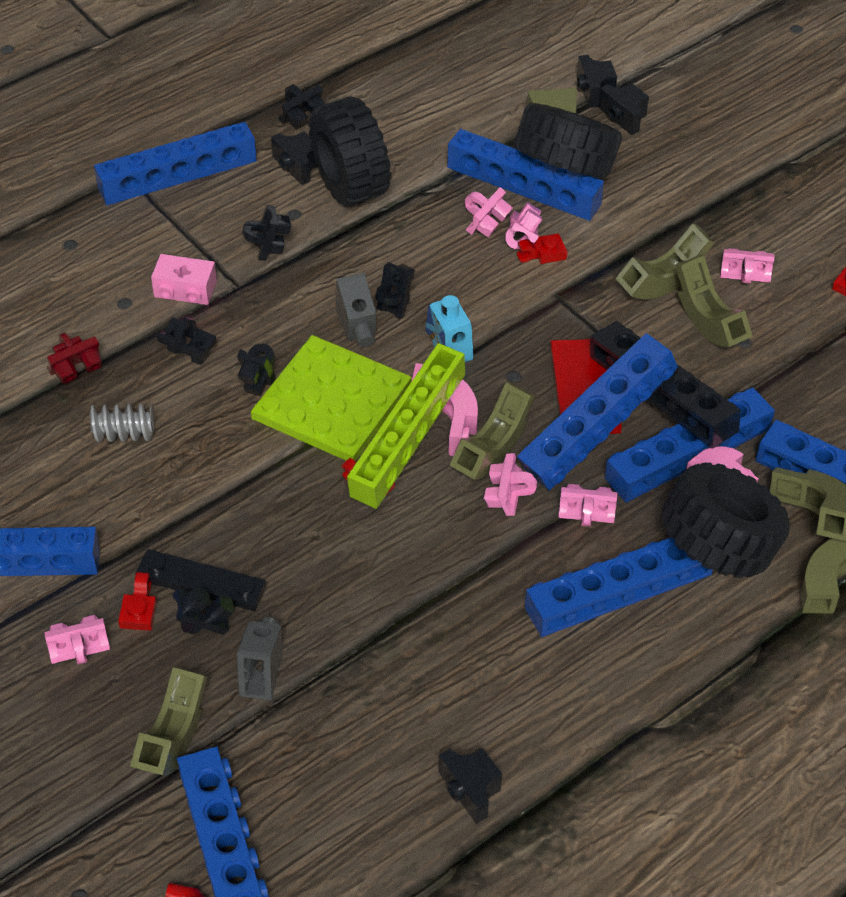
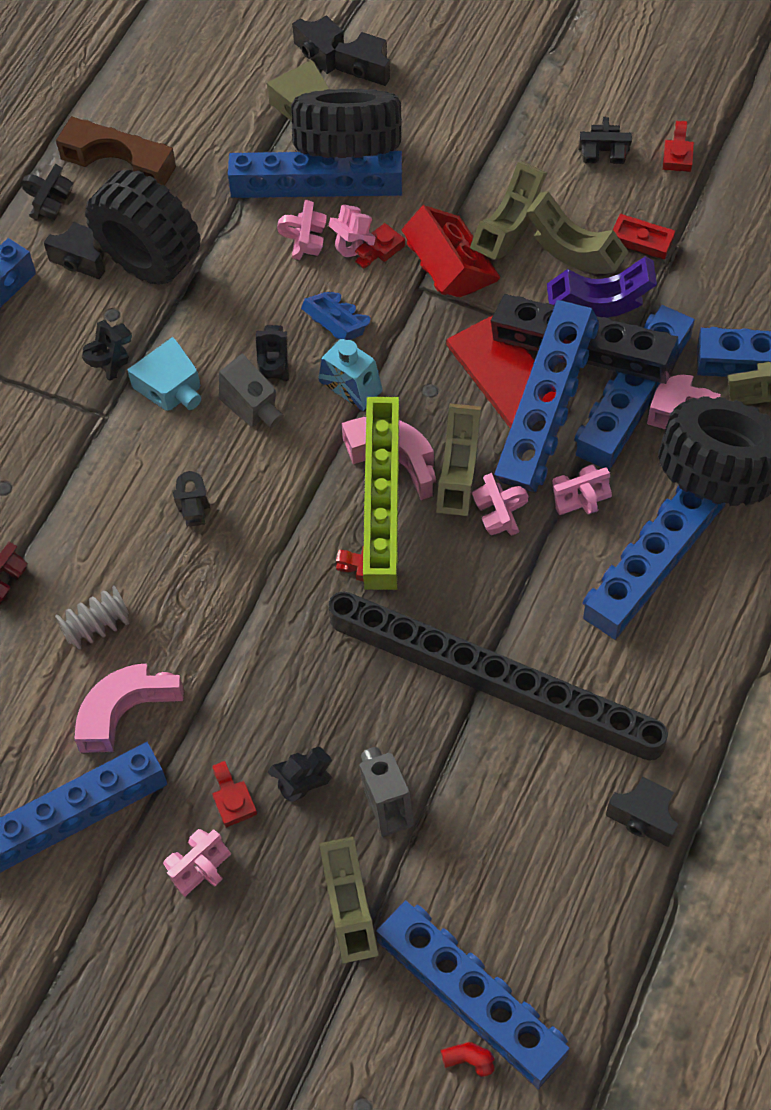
camera: 25 degrees left, 10 degrees up
black plate [135,549,266,611] -> none
bright pink brick [151,254,217,305] -> none
black hips [157,317,217,365] -> none
lime plate [251,335,412,461] -> none
bright pink hips [720,248,775,284] -> none
none -> reddish brown arch [56,116,176,186]
none -> bright pink arch [74,664,184,753]
none -> medium azure torso [127,337,201,410]
none -> blue plate [301,292,371,340]
none -> black beam [329,591,668,761]
none -> red slope [401,205,501,298]
none -> dark purple arch [547,256,657,318]
none -> black hips [578,116,632,164]
none -> red plate [613,214,675,260]

